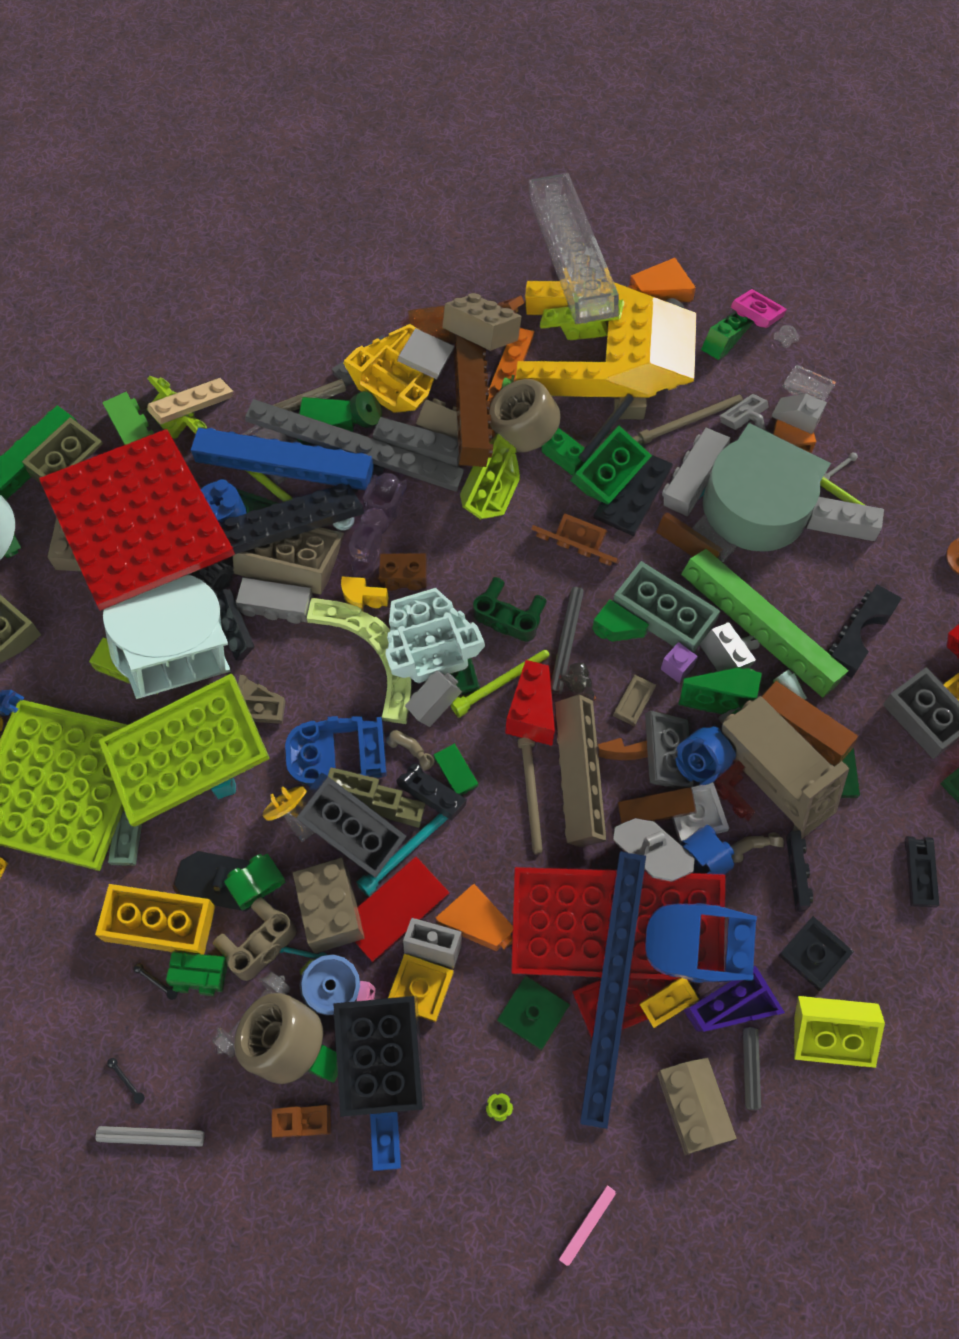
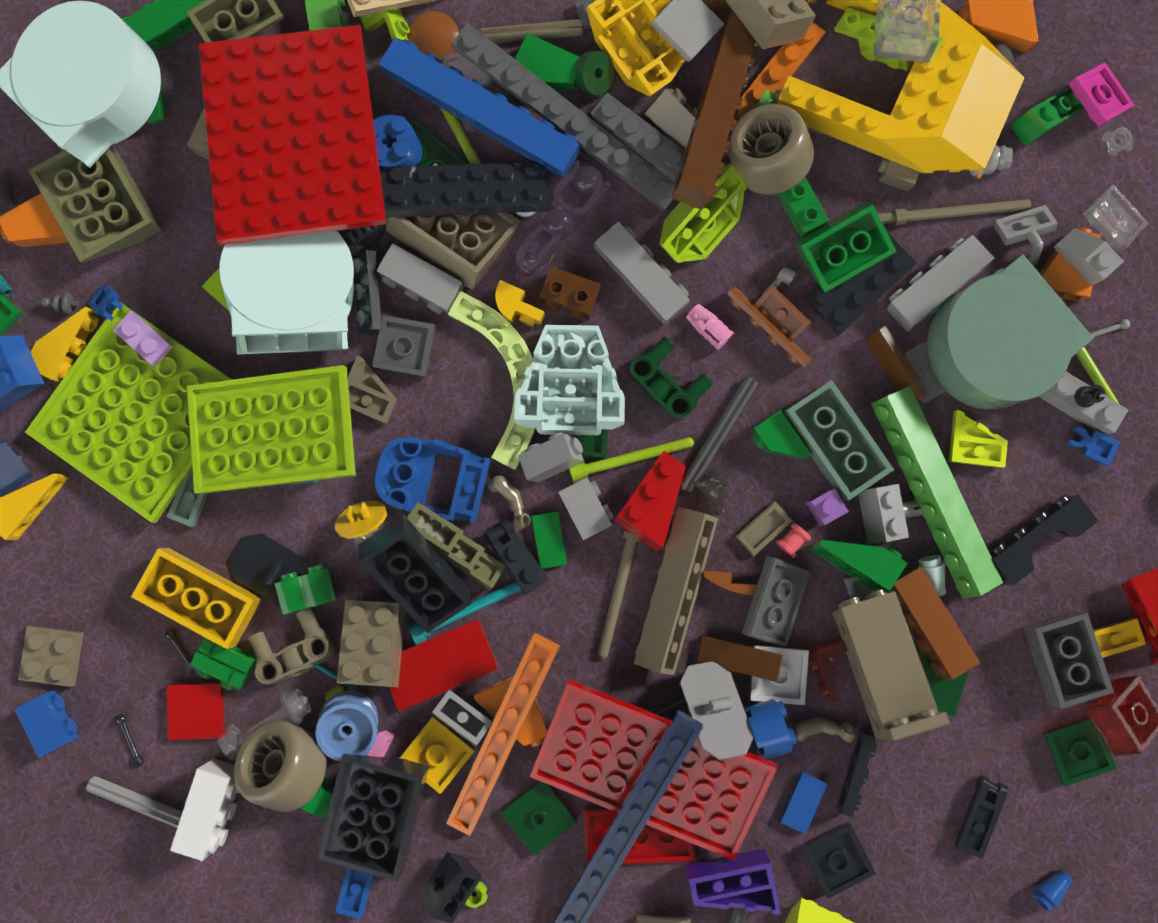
camera: 20 degrees right, 20 degrees up
dark orange slope [272,1105,331,1138] -> none
black bar [579,394,634,462] -> none
yellow plate [639,978,699,1028] -> none
blue slope [645,903,757,983] -> none
blue brick [675,726,736,785] -> none
none -> blue brick [14,690,79,758]
none -> dark tan plate [18,625,84,687]
none -> lavender plate [113,311,173,367]
none -> red tile [167,682,225,740]
none -> white brick [170,759,240,861]
none -> dark grey plate [372,315,436,378]
none -> dark orange dish [407,11,459,61]
none -> black brick [417,851,482,923]
none -> orange plate [446,633,560,836]
none -> light grey brick [558,478,614,540]
none -> light grey brick [594,221,690,326]
none -> bright pink hinge [686,304,734,351]
none -> light grey hand [762,268,796,295]
none -> coral bush [775,523,812,558]
none -> blue tile [779,771,828,834]
none -> neon yellow wing [948,410,1008,468]
none -> light grey animal [970,145,1013,179]
none -> blue plate [1066,427,1120,466]
none -> black pin [1074,385,1106,408]

